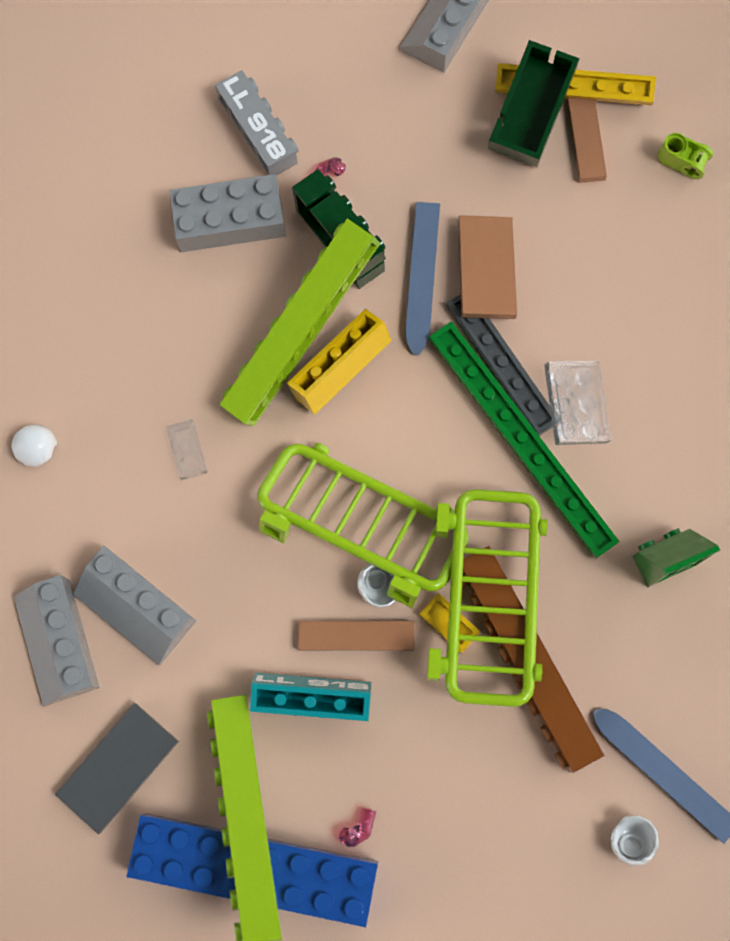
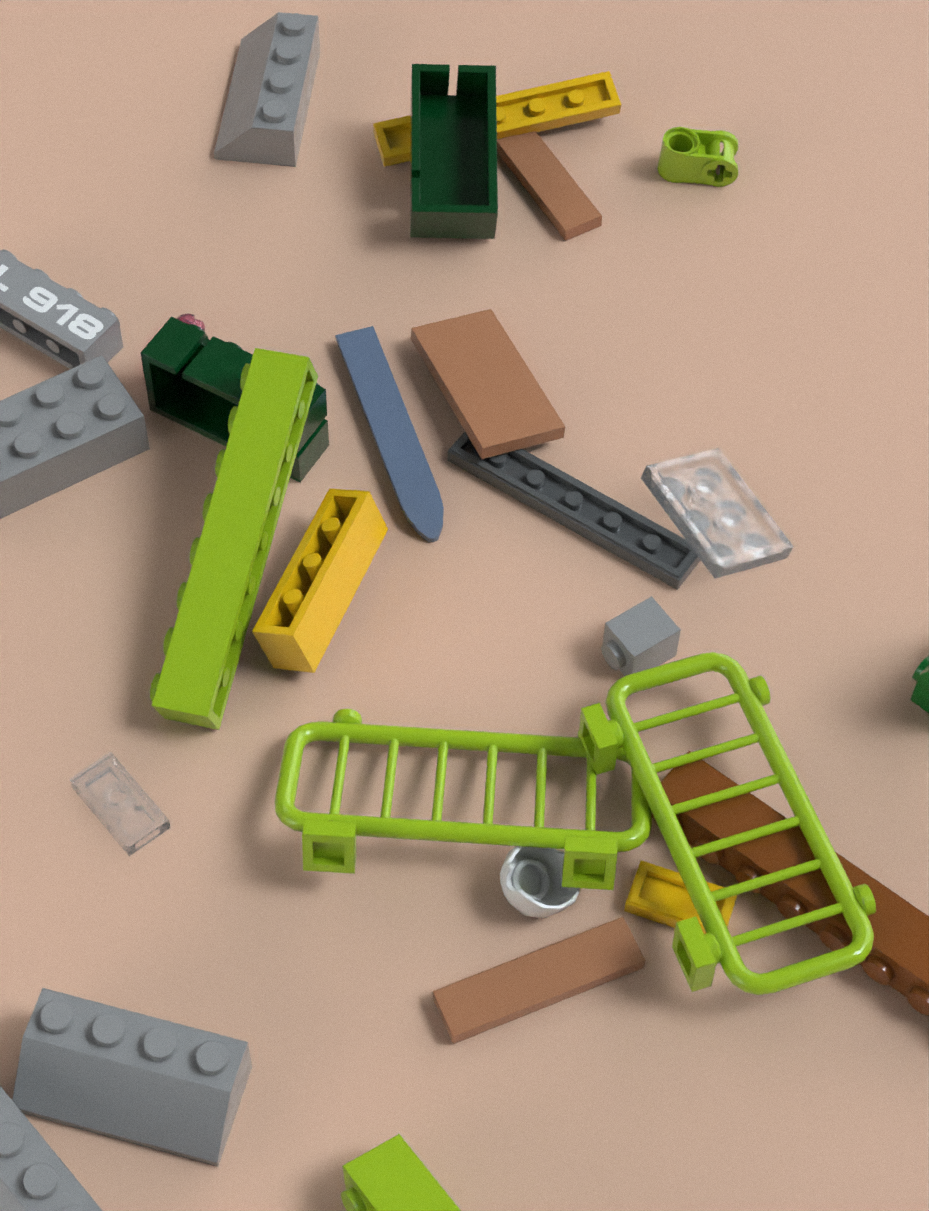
camera: 30 degrees left, 20 degrees down
teal brick [250,672,371,722] -> none
green plate [429,321,620,560] -> none
none -> light grey brick [601,596,681,676]

